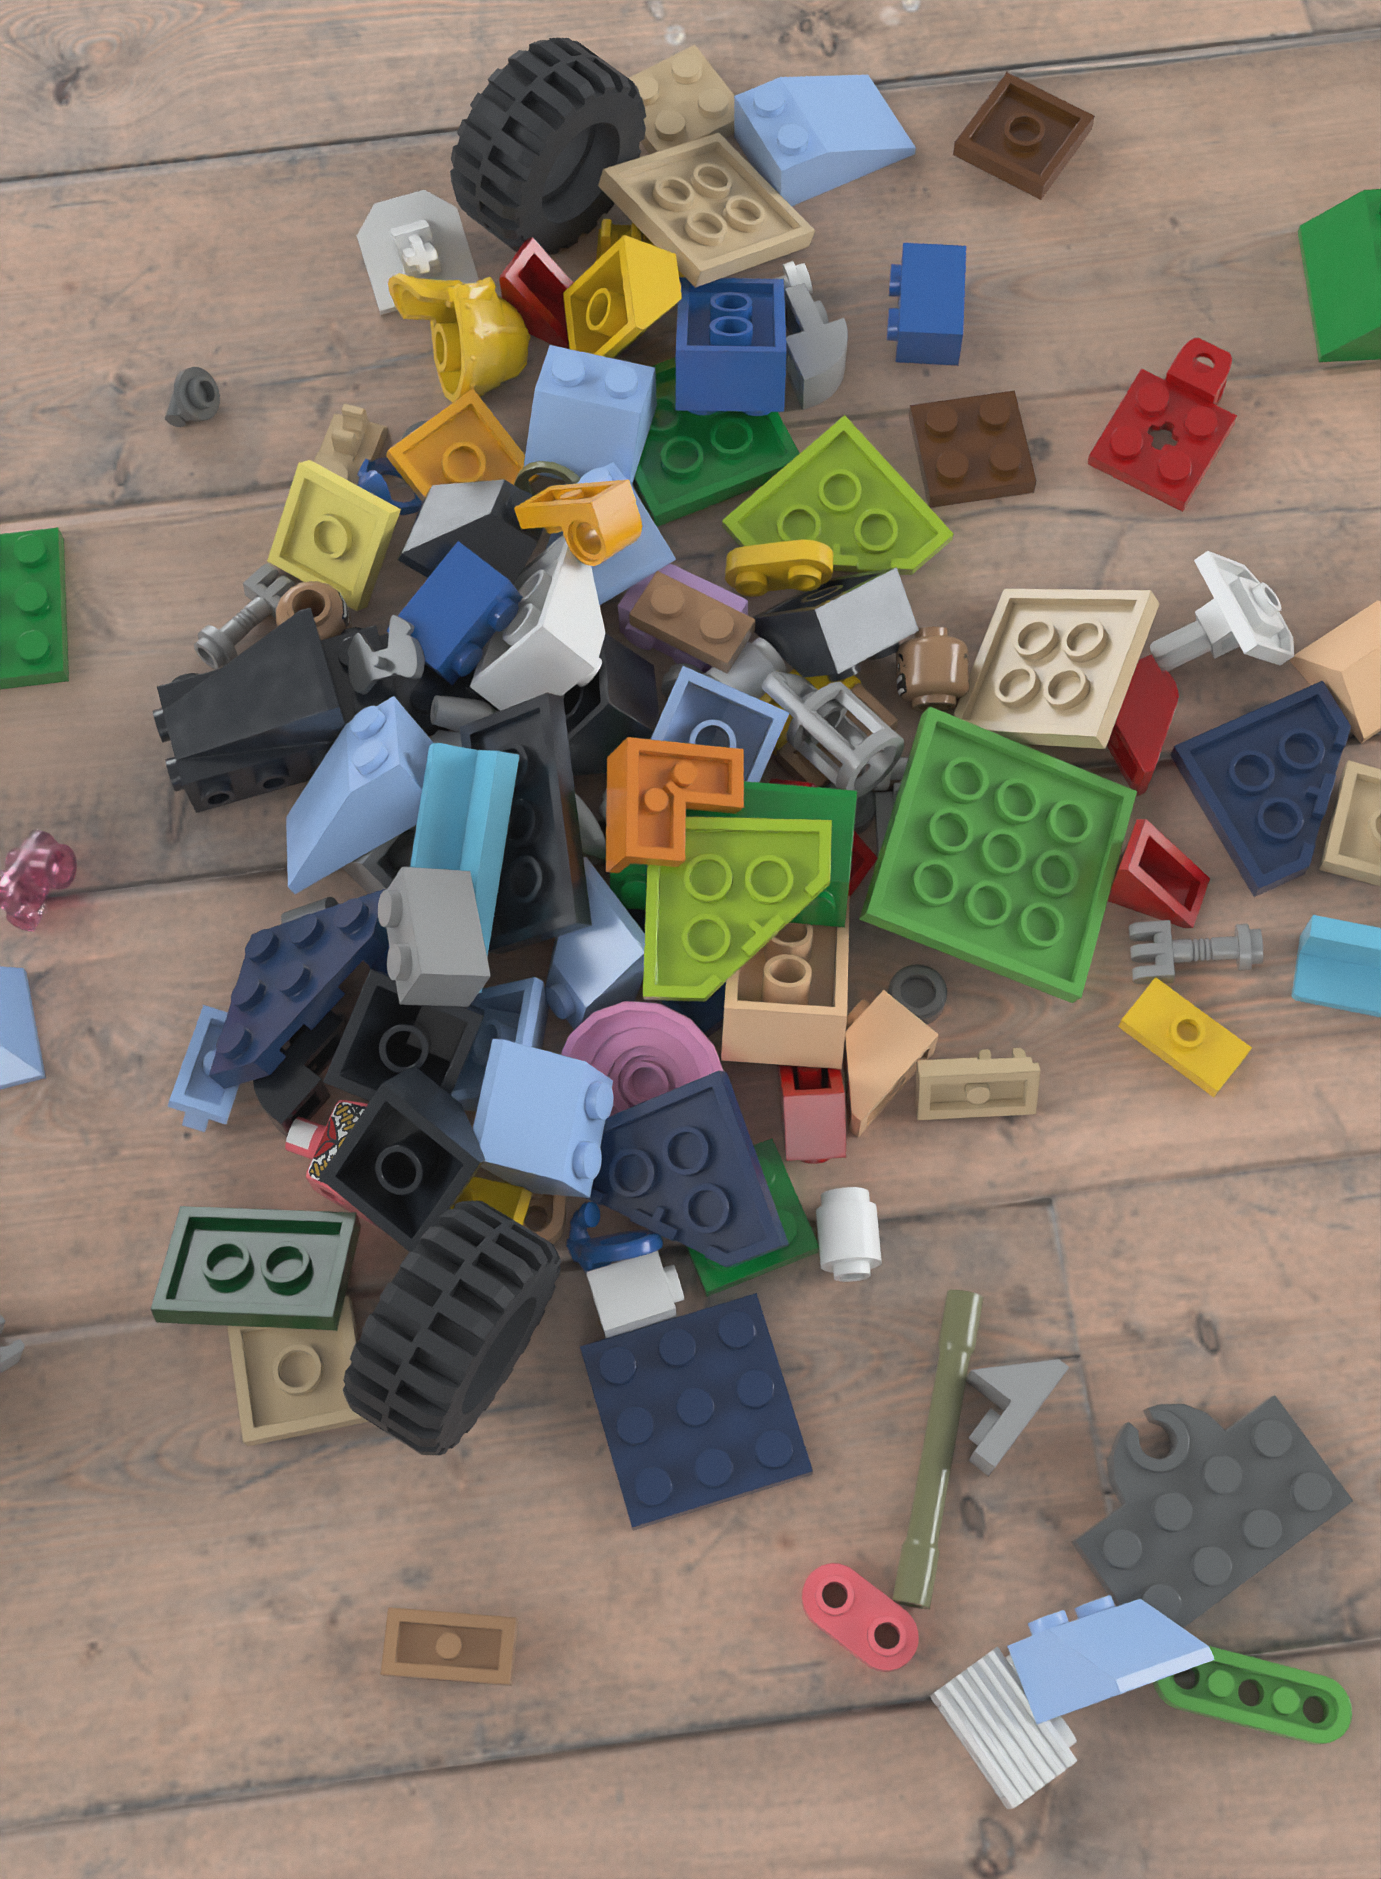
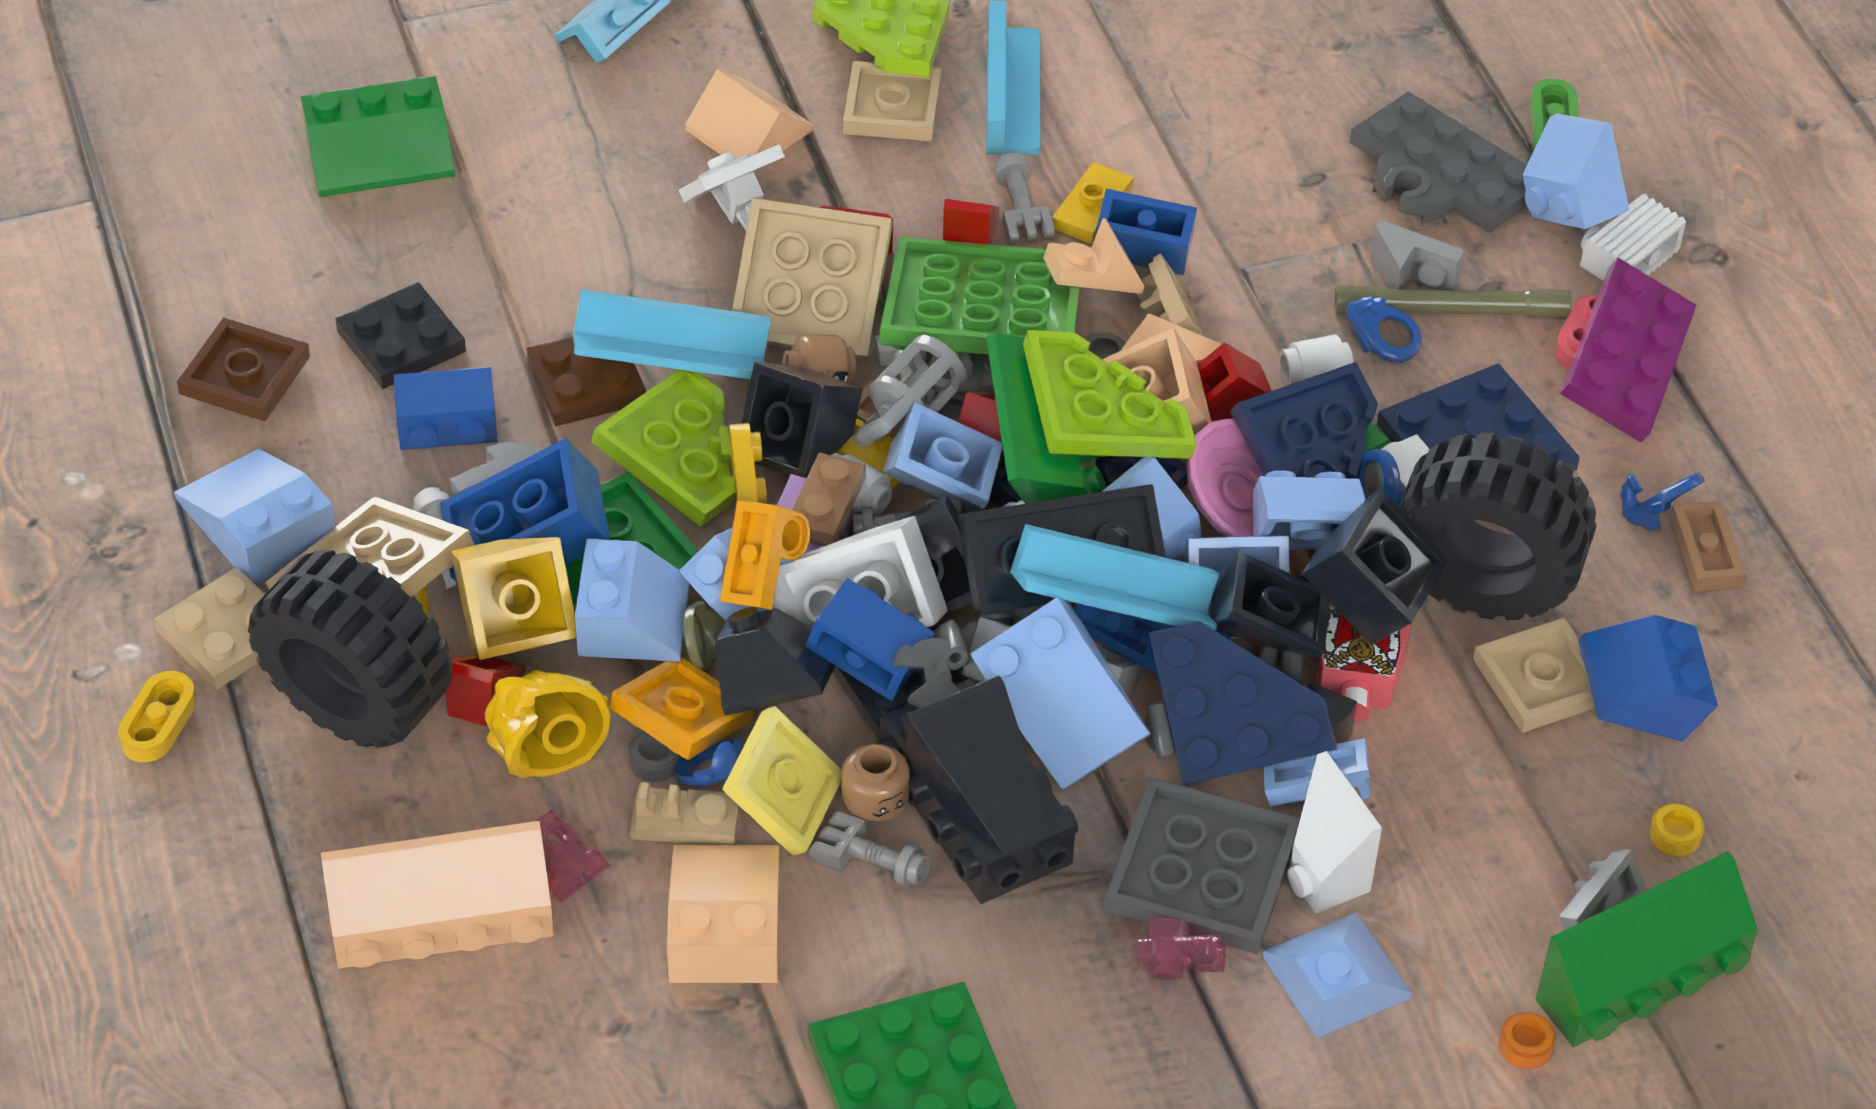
camera: 105 degrees left, 20 degrees down
plate [150,1206,361,1330] -> none
dark grey plate [165,367,220,427] -> none
white piece [357,190,479,315] -> none
light grey brick [378,867,491,1007] -> none
orange panel [606,737,744,873] -> none
red plate [1088,338,1237,512] -> none
dark blue plate [1170,680,1351,897] -> none
none -> yellow plate [118,671,197,763]
none -> light nougat slope [321,821,554,969]
none -> black plate [335,282,466,389]
none -> clear pink plate [536,809,611,903]
none -> medium azure panel [573,289,770,379]
none -> light nougat slope [667,845,780,983]
none -> light nougat slope [1043,218,1144,294]
none -> blue brick [1095,189,1197,275]
none -> dark grey plate [1103,777,1300,954]
none -> white slope [1287,751,1382,914]
none -> blue piece [1346,296,1422,363]
none -> magenta plate [1560,257,1697,442]
none -> blue slope [1578,614,1718,742]
none -> blue piece [1620,473,1705,531]
none -> yellow tile [1649,803,1705,857]

